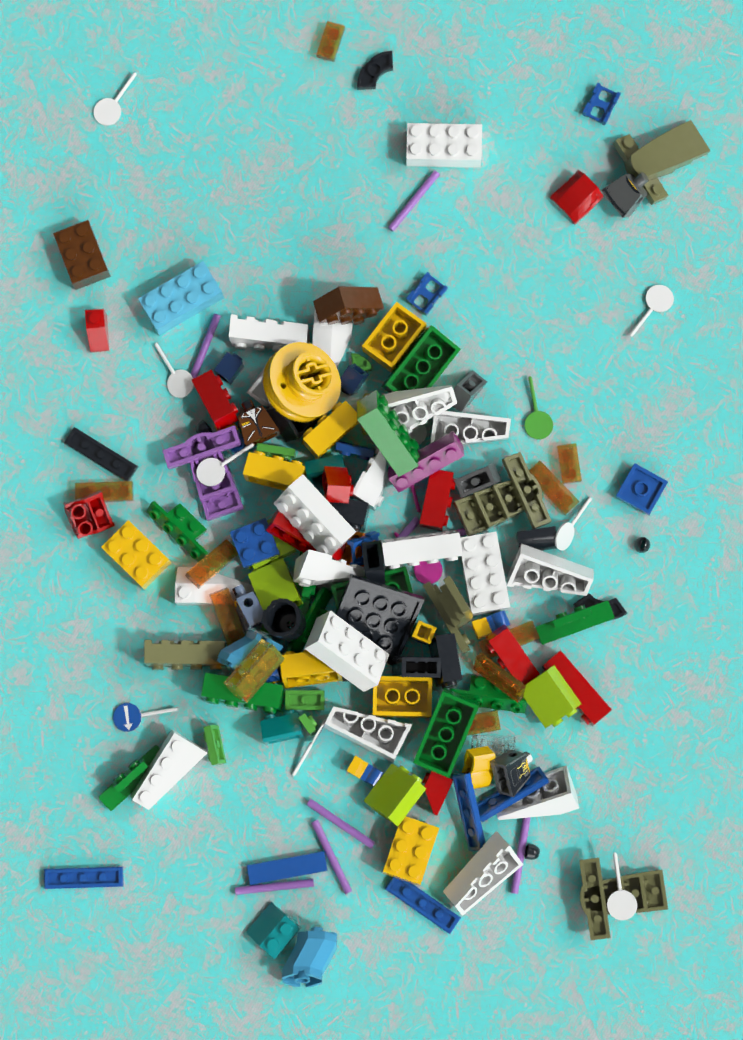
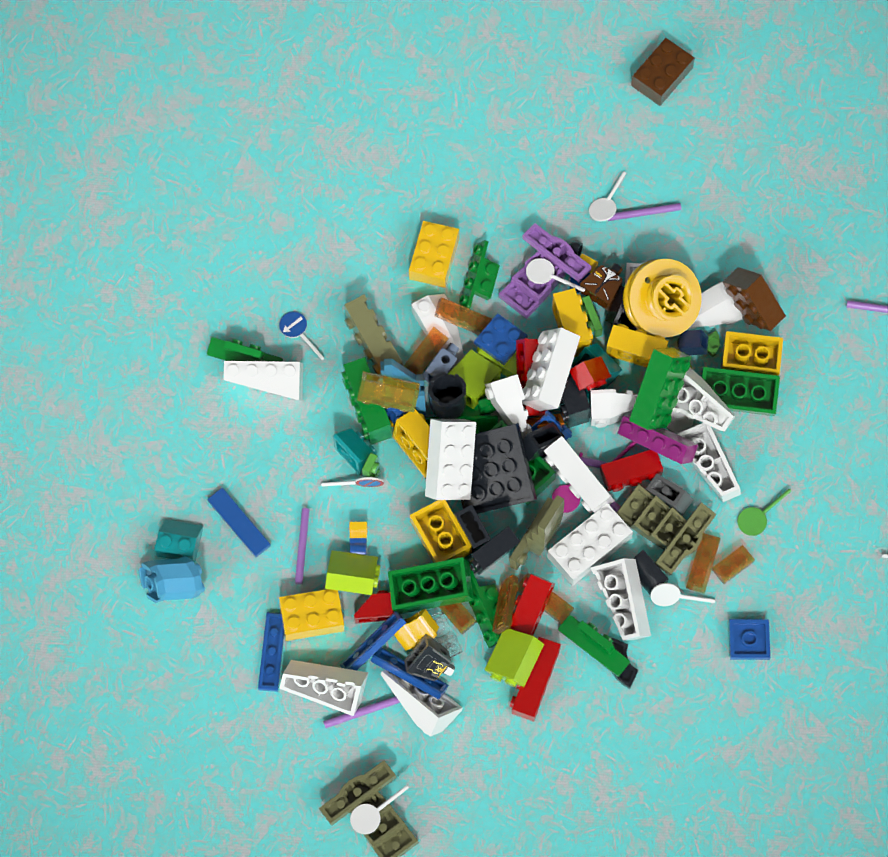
camera: 55 degrees right, 10 degrees down
blue tile [44,867,124,889] -> none
red slope [63,491,115,539] -> none
black tile [64,427,138,483] -> none
clear orange plate [75,481,134,502] -> none
slope [85,309,110,352] -> none
white piece [94,72,137,126] -> none
medium azure brick [138,261,224,336] -> none
red brick [192,369,239,431] -> none
bright green plate [203,725,226,765] -> none
dark blue brick [214,352,244,385] -> none
white wedge [229,314,309,352] -> none
medium lavender bar [235,879,314,895] -> none
bright green plate [285,690,325,711] -> none
medium lavender bar [311,820,352,894] -> none
white wedge [324,706,412,763] -> none
blue plate [335,441,376,460] -> none
blue piece [406,272,448,316] -> none
yellow leg [411,621,437,645] -> none
dark grey slope [452,370,487,412] -> none
leg [471,610,511,640] -> none
black hinge [524,843,540,860] -> none
black hinge [634,537,650,553] -> none

